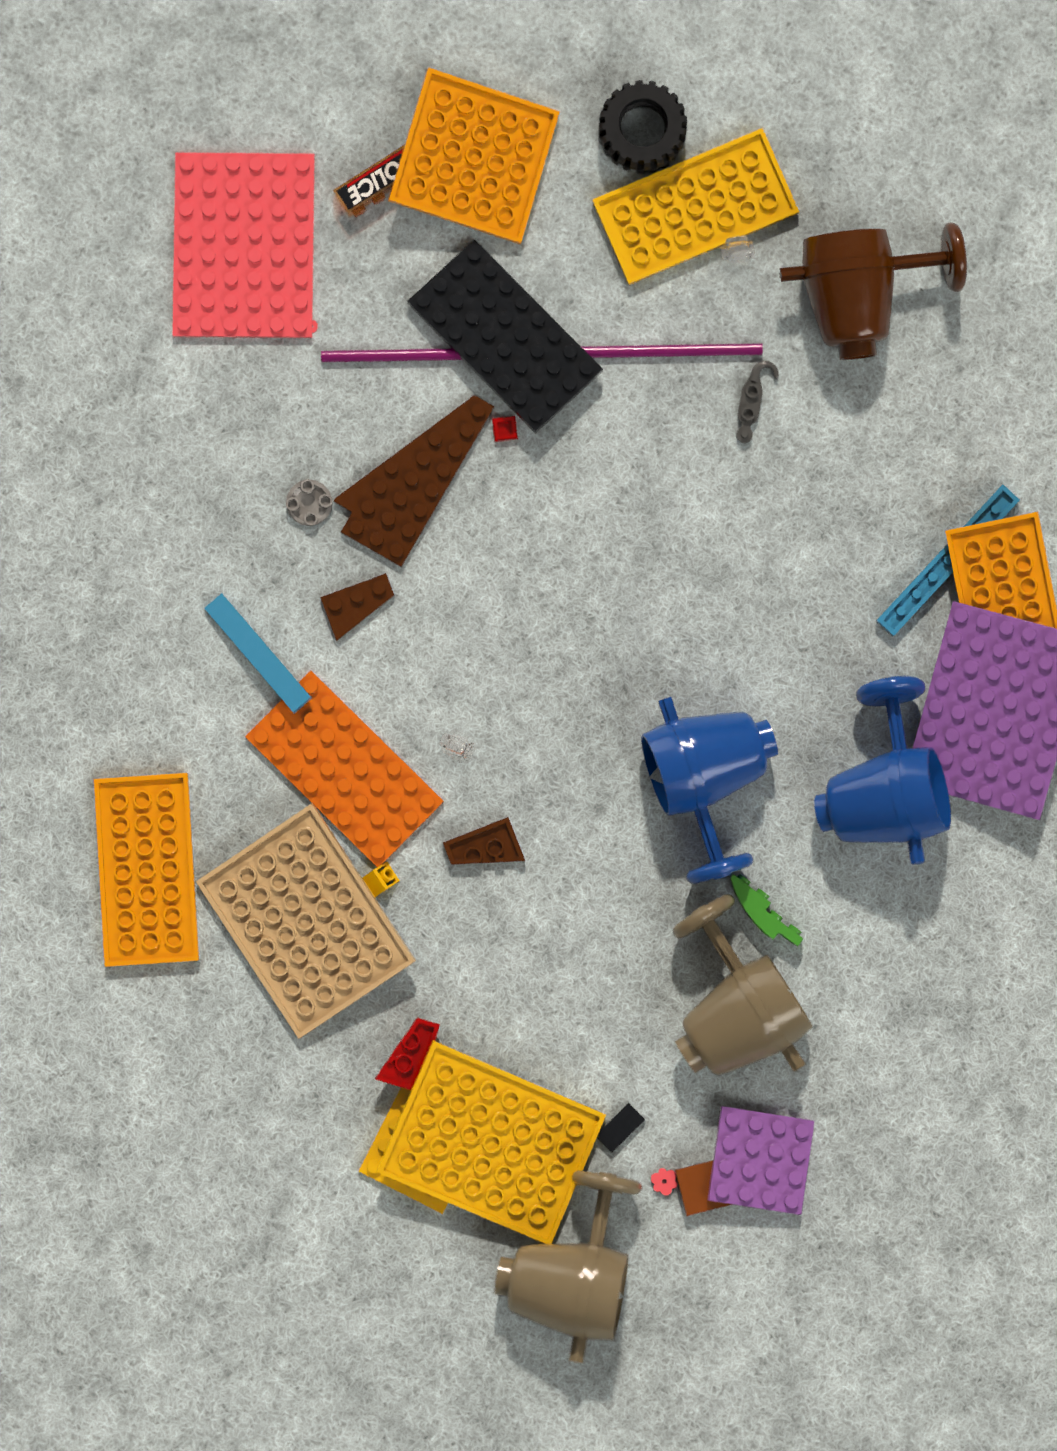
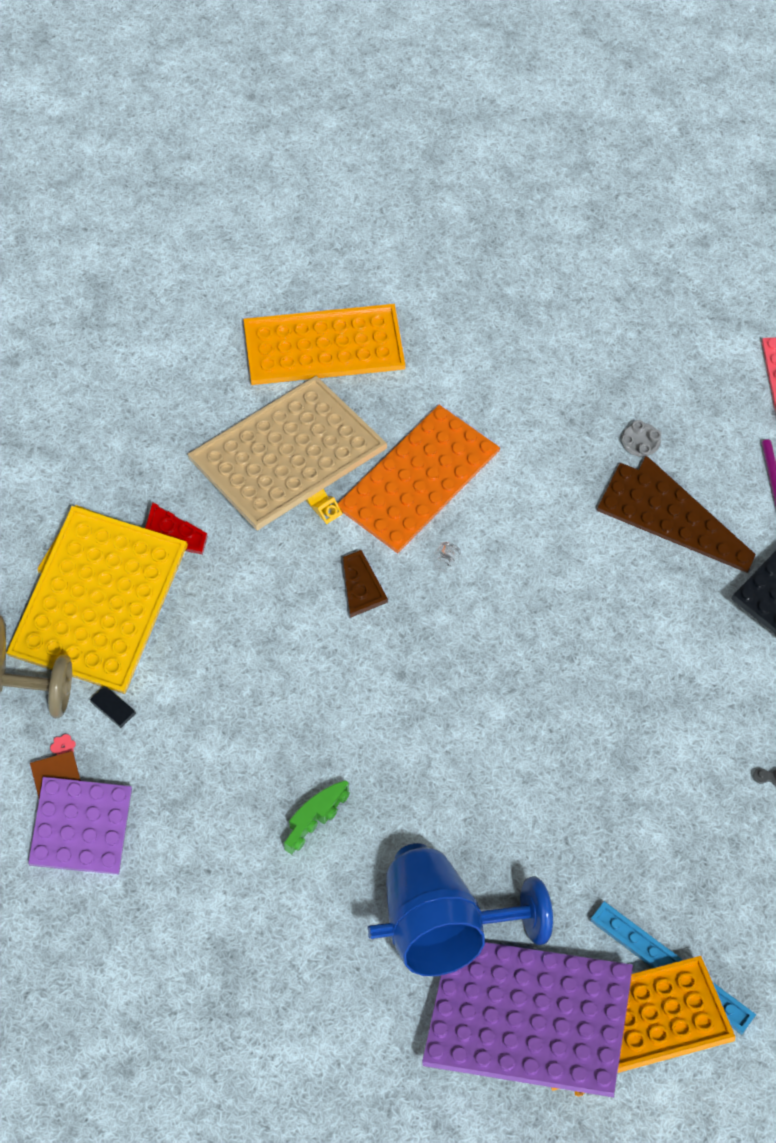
camera: 85 degrees right, 25 degrees down
dark azure tile [204,593,312,713] -> none
reddish brown wing [320,573,394,641] -> none
red tile [492,416,518,442] -> none
blue piece [641,697,778,884] -> none
dark tan piece [673,894,813,1075] -> none

